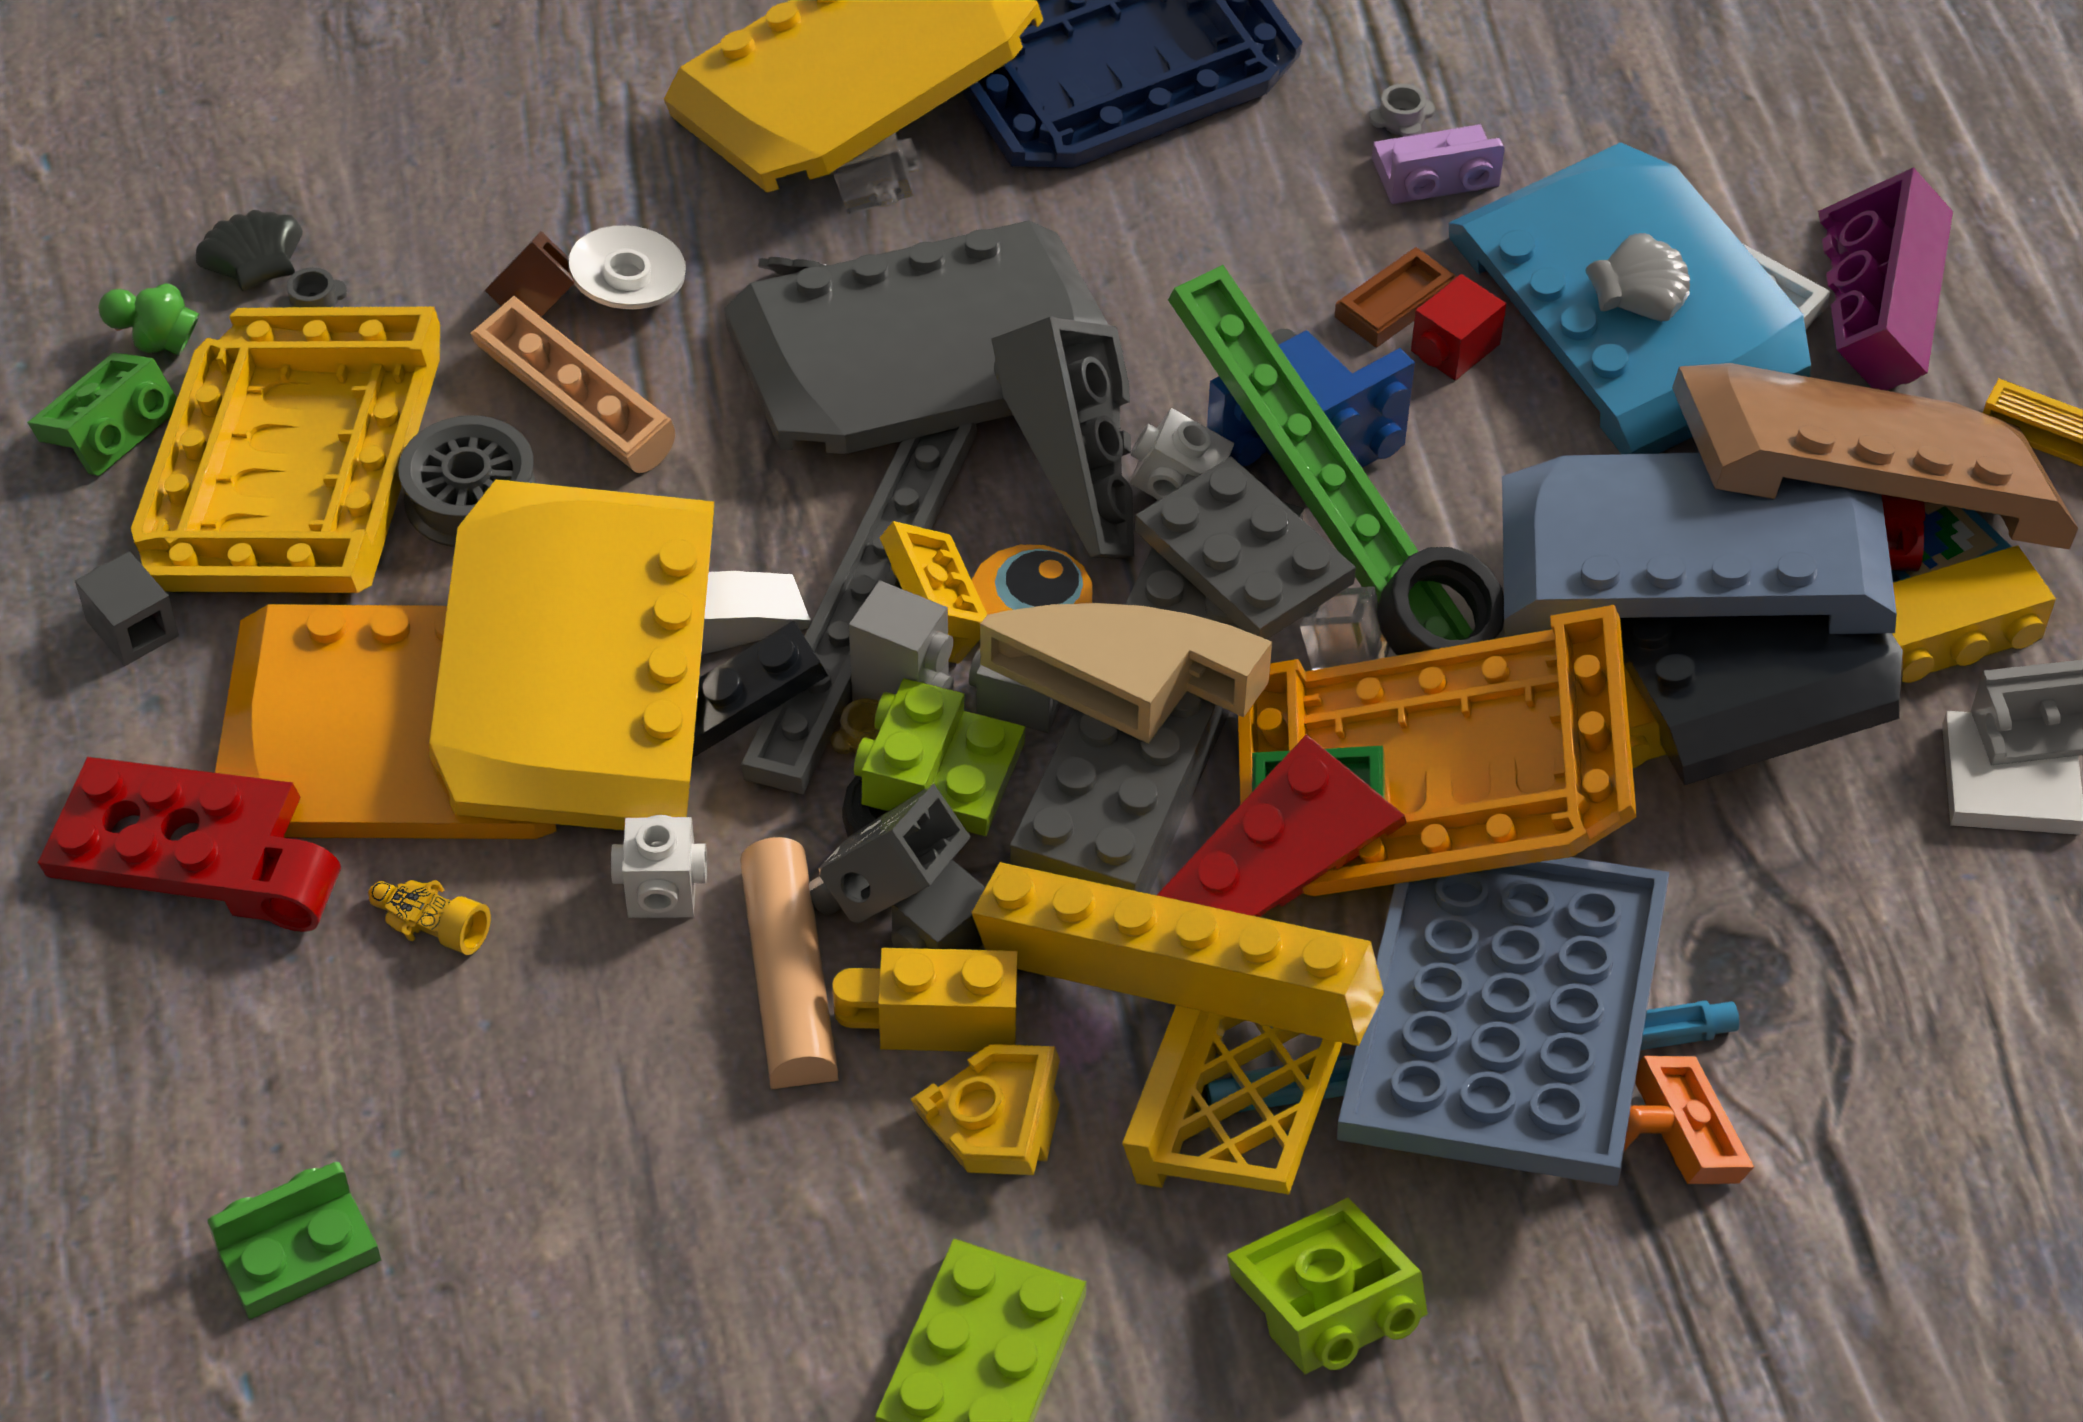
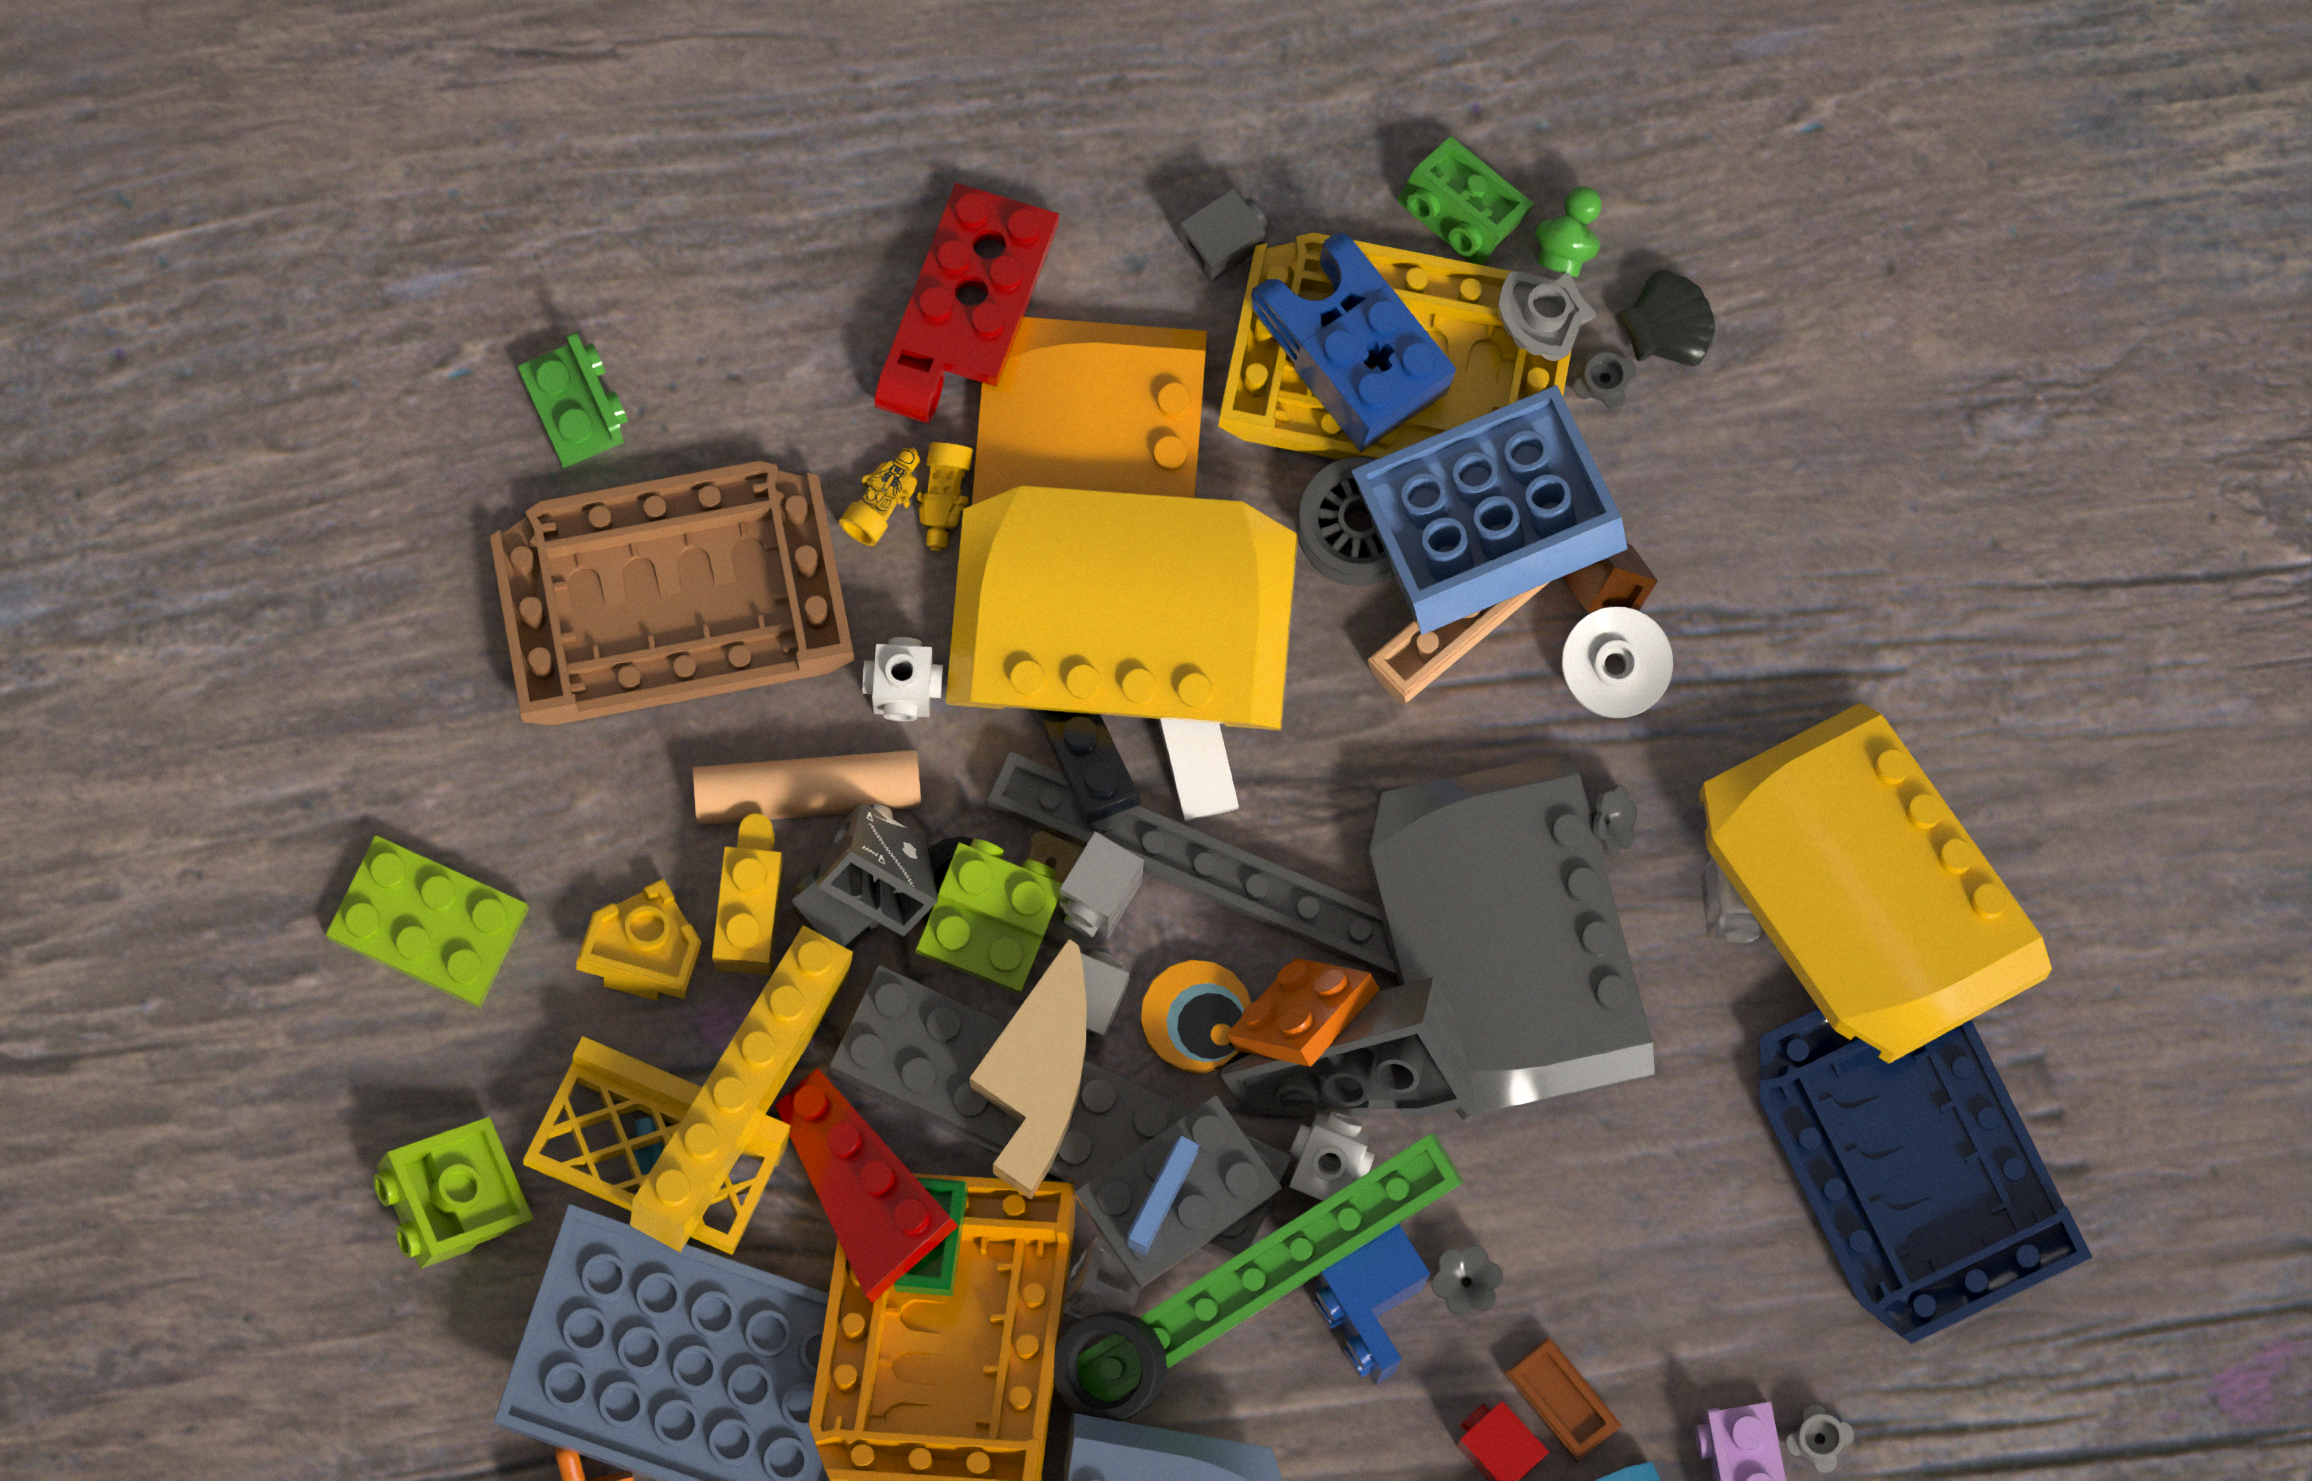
camera: 90 degrees right, 25 degrees up
yellow bracket [880,521,987,664] -> none
none -> medium nougat slope [490,461,854,725]
none -> yellow piece [917,442,973,551]
none -> medium blue tile [1126,1135,1199,1256]
none -> orange plate [1226,958,1380,1067]
none -> blue brick [1251,232,1456,453]
none -> medium blue slope [1351,385,1628,635]
none -> light grey animal [1498,271,1596,361]

